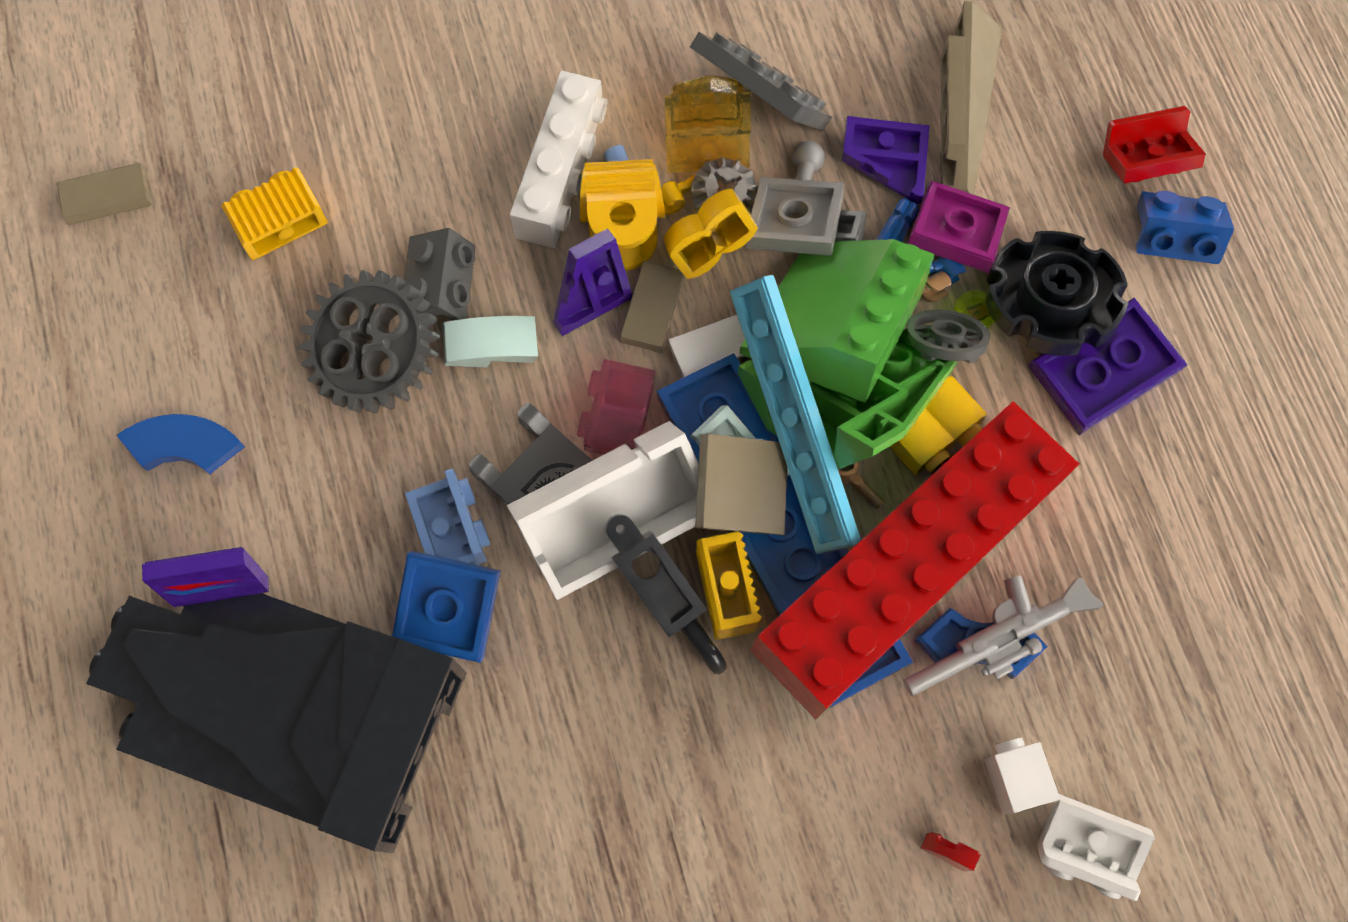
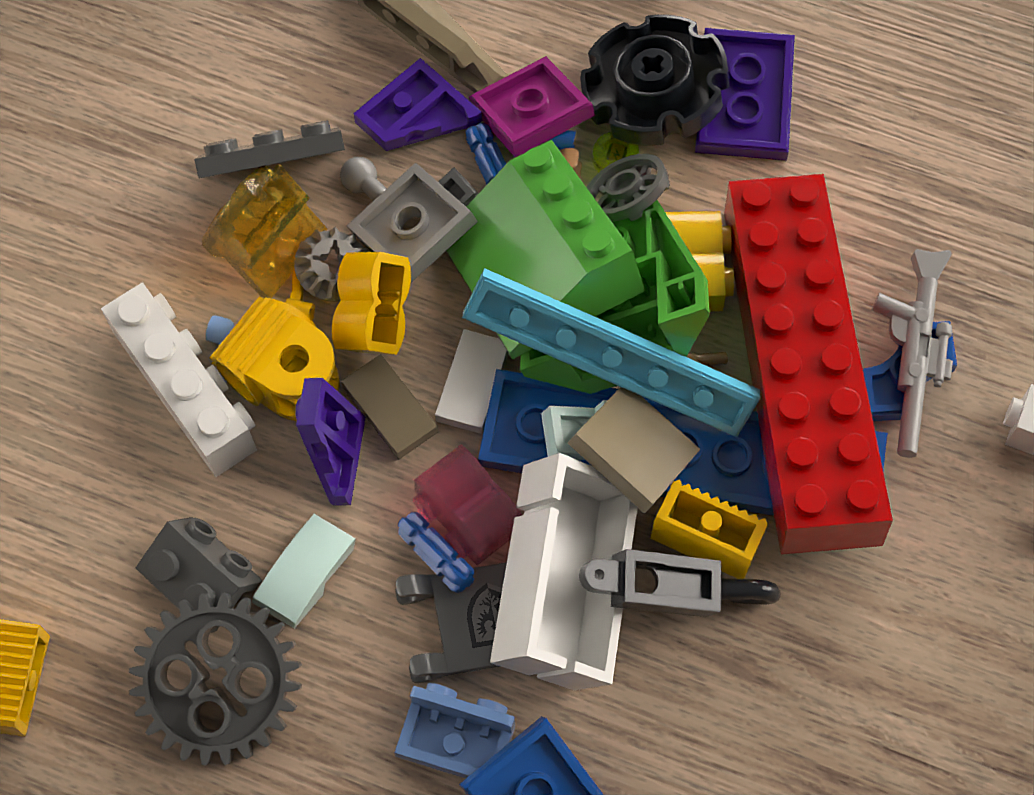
camera: 50 degrees left, 5 degrees down
none -> blue axle [398,512,475,593]

